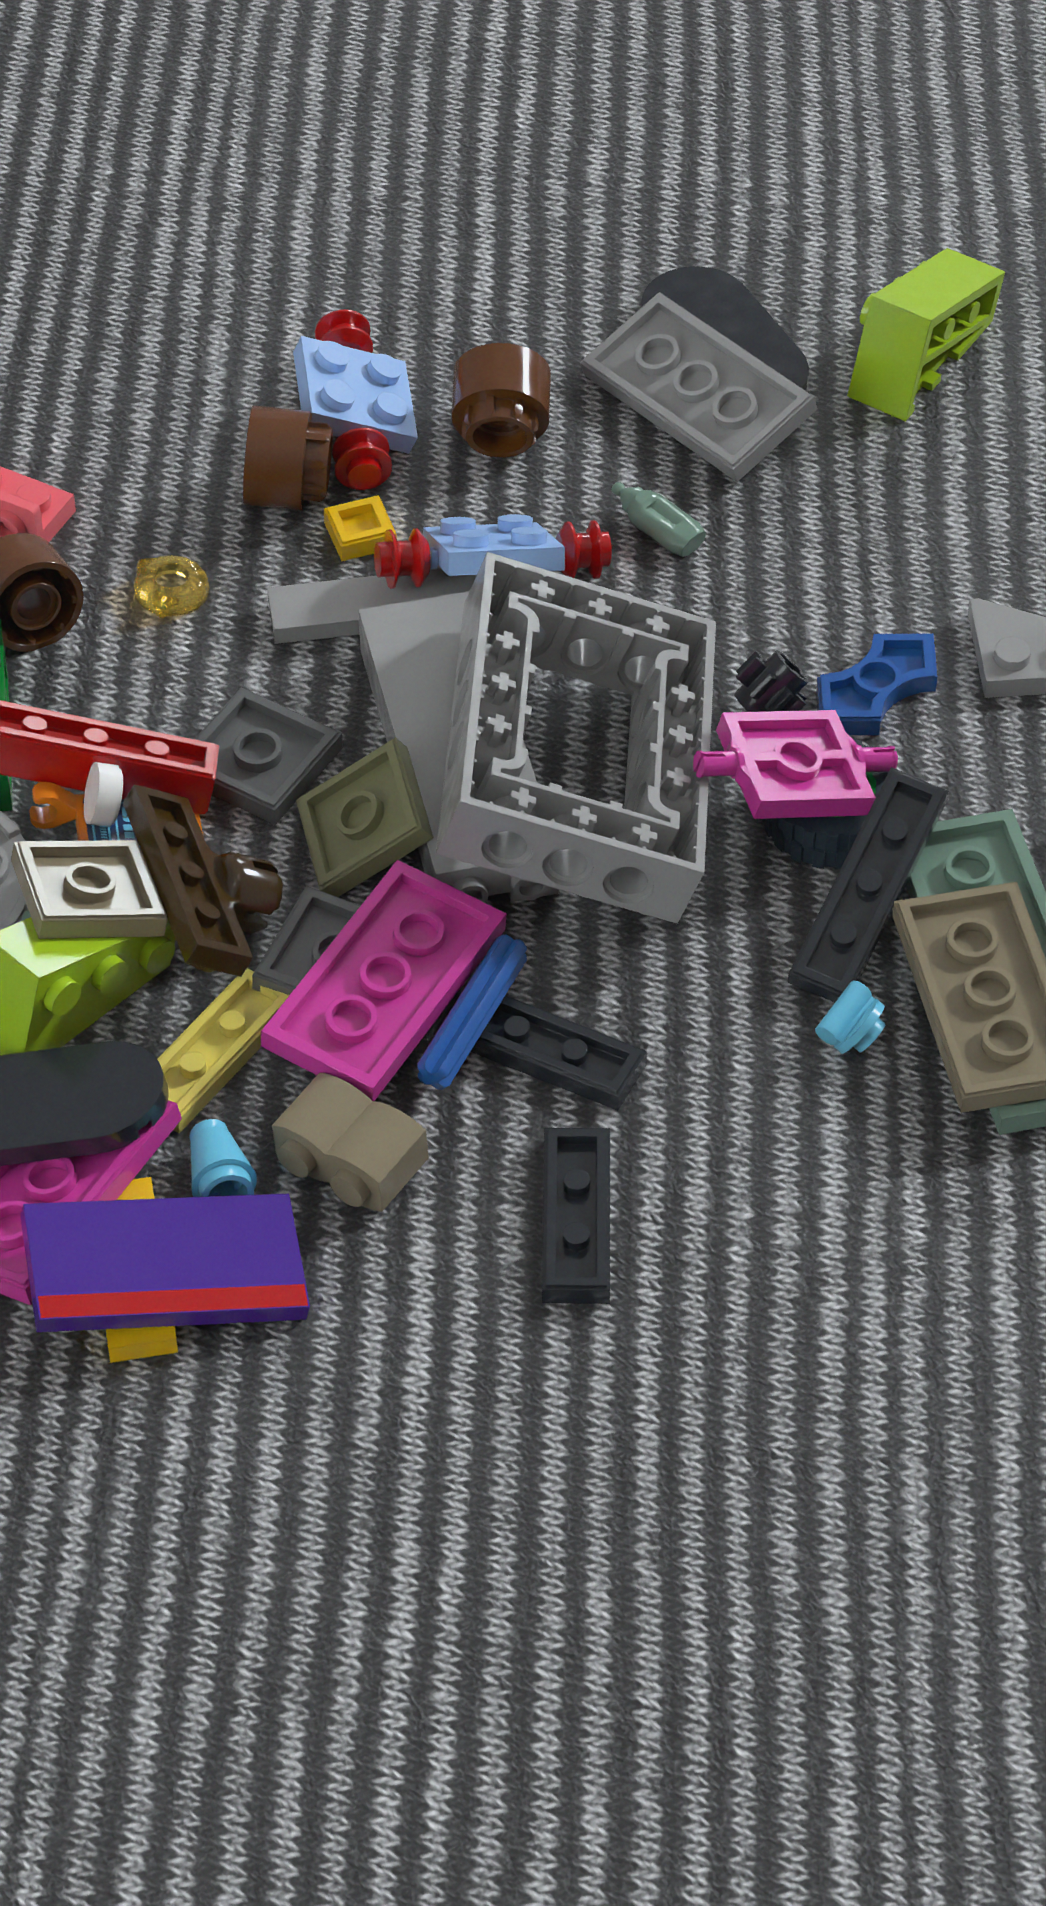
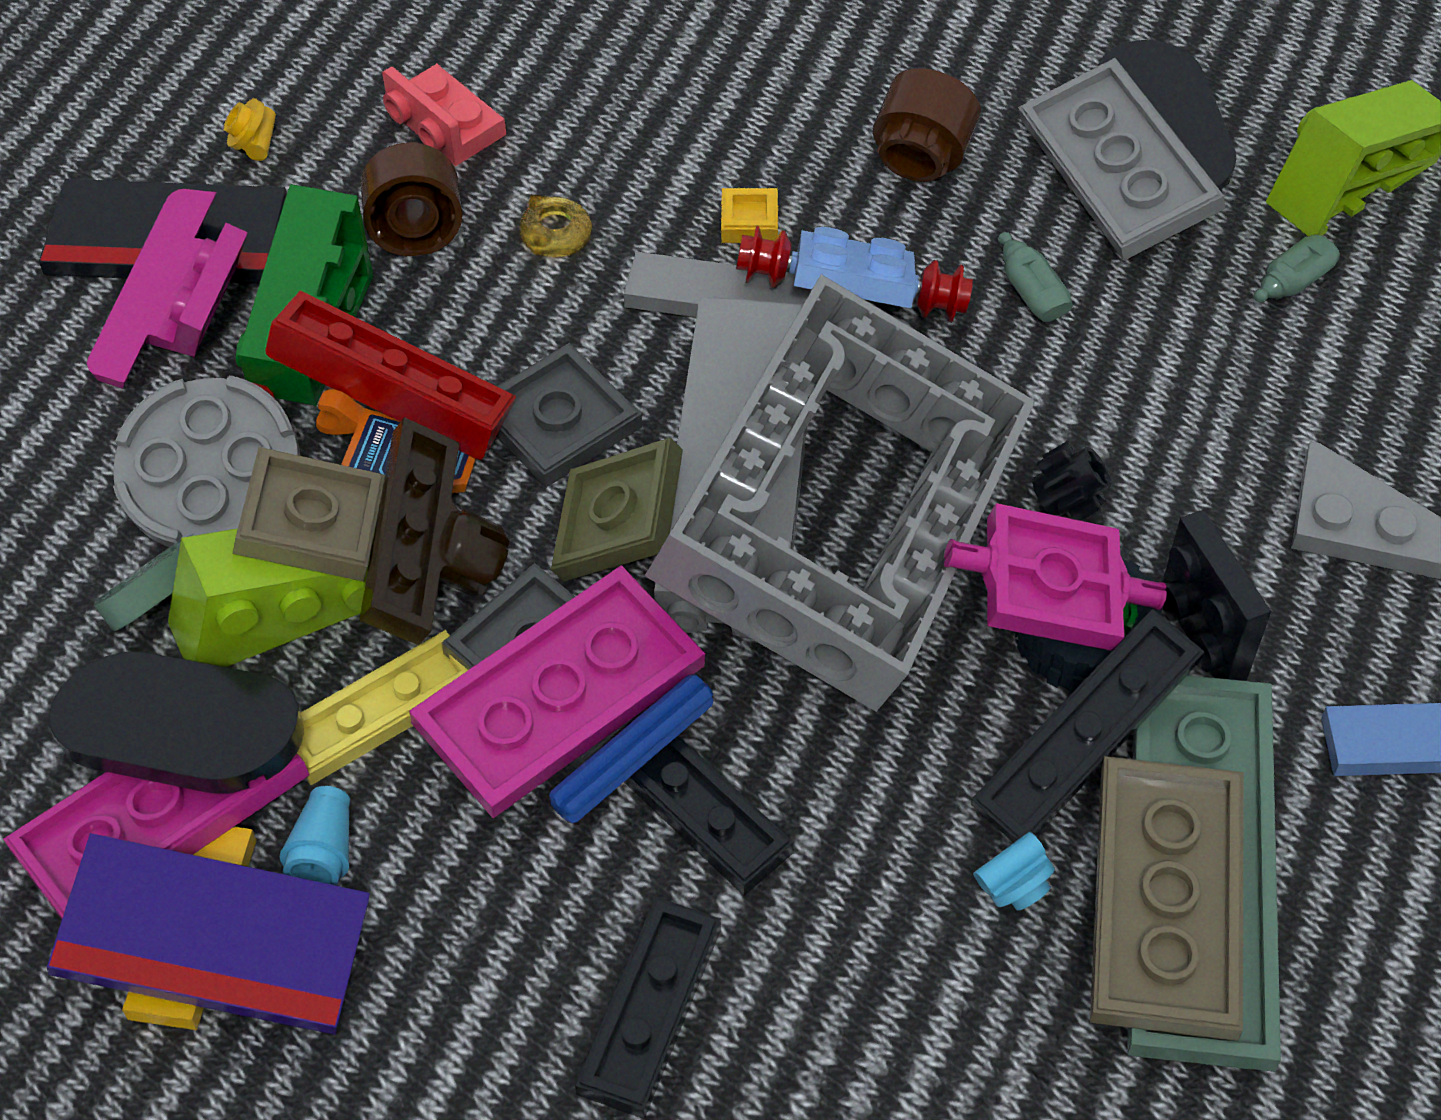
camera: 20 degrees right, 5 degrees up
white tile [84,762,123,827] -> none
reddish brown piece [243,405,333,510] -> none
dark tan brick [272,1073,429,1212] -> none
light blue plate [293,309,418,490] -> none
blue tile [816,634,937,735] -> none
none -> black plate [1162,510,1272,681]
none -> sand green piece [1254,234,1340,303]

